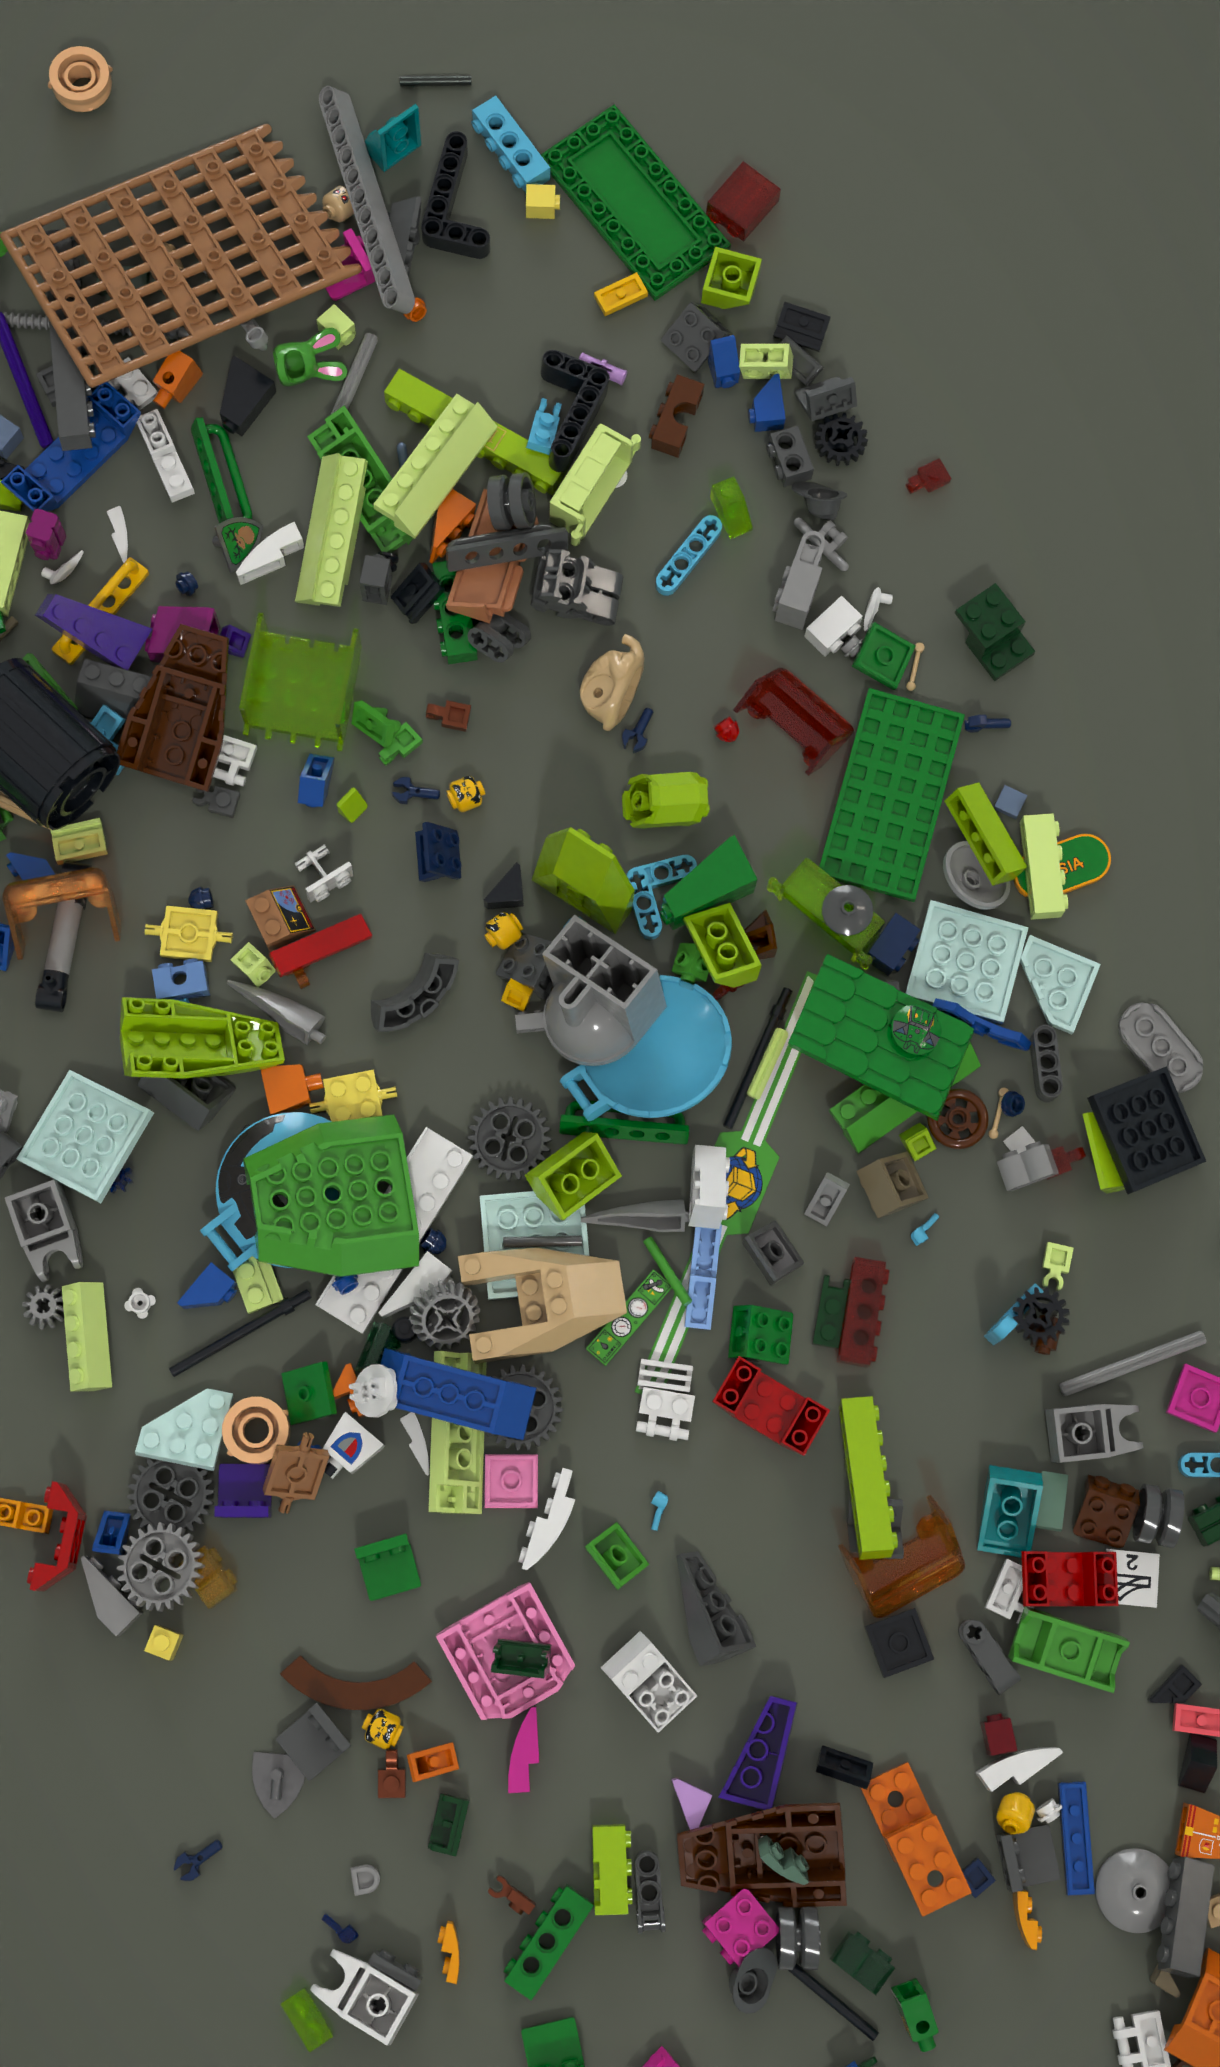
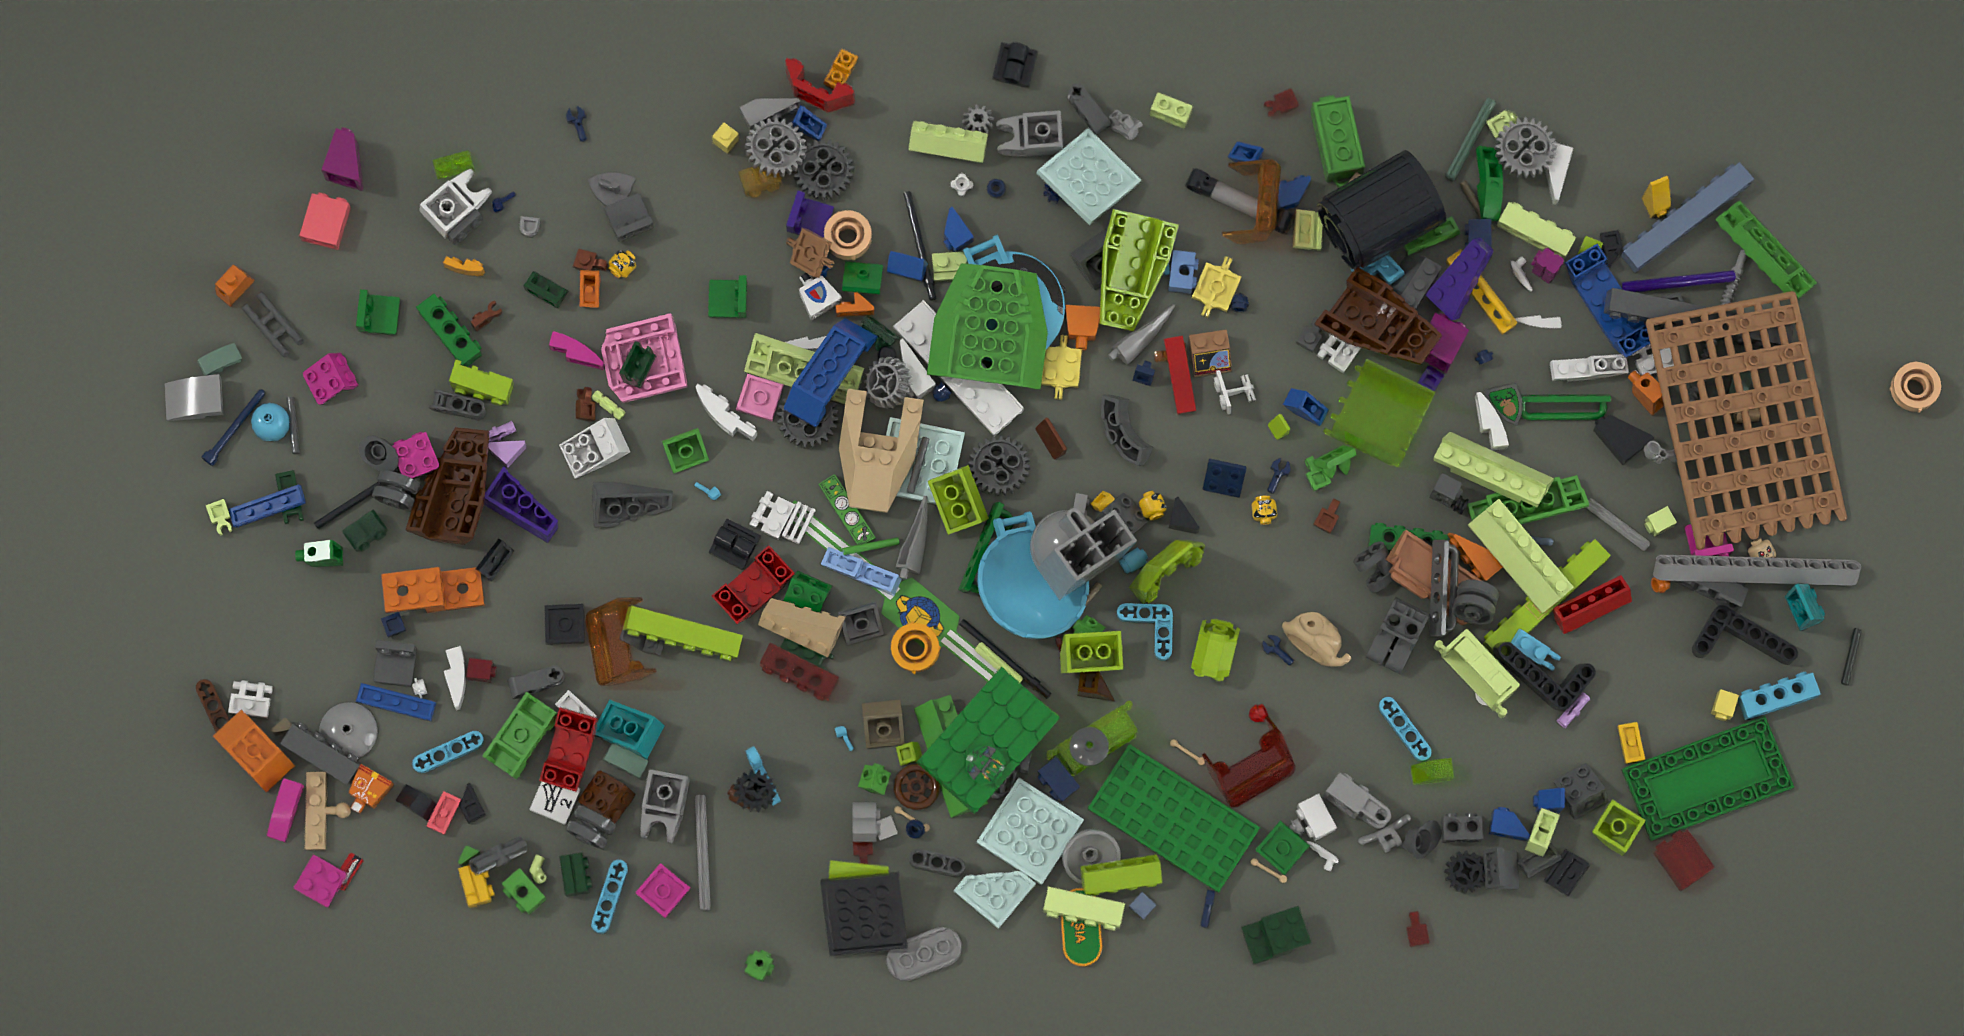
camera: 110 degrees right, 0 degrees up
light aqua plate [135,1388,233,1471] -> none
yellowish green bracket [230,942,276,987] -> none
bright green piece [273,328,348,387] -> none
reddish brown tile [280,1655,432,1710] -> none
blue plate [332,1275,359,1295] -> none
white plate [349,1364,398,1418] -> none
black plate [390,563,446,624] -> none
reddish brown arch [649,374,705,458] -> none
green slope [660,835,758,931] -> none
white wedge [688,1145,730,1229] -> none
sand green slope [758,1834,809,1885] -> none
light grey slope [804,1172,850,1226] -> none
blue tile [933,998,1032,1051] -> none
yellow head [996,1792,1035,1834] -> none
light orange slope [1013,1889,1042,1950] -> none
yellowish green plate [1042,1242,1074,1291] -> none
none -> medium azure beam [412,731,484,773]
none -> lavender pin [489,420,517,442]
none -> copper plate [576,387,595,422]
none -> yellowish green axle [592,390,625,420]
none -> black plate [709,519,761,570]
none -> tan wedge [758,598,845,657]
none -> bright green brick [858,763,891,795]
none -> blue slope [887,251,928,281]
none -> light orange piece [891,621,941,674]
none -> dark blue plate [987,179,1006,198]
none -> copper slope [1035,418,1067,460]
none -> dark blue tile [1132,361,1155,386]
none -> tan hinge [1170,739,1205,765]
none -> dark blue brick [1465,219,1492,259]
none -> red brick [1553,575,1632,634]

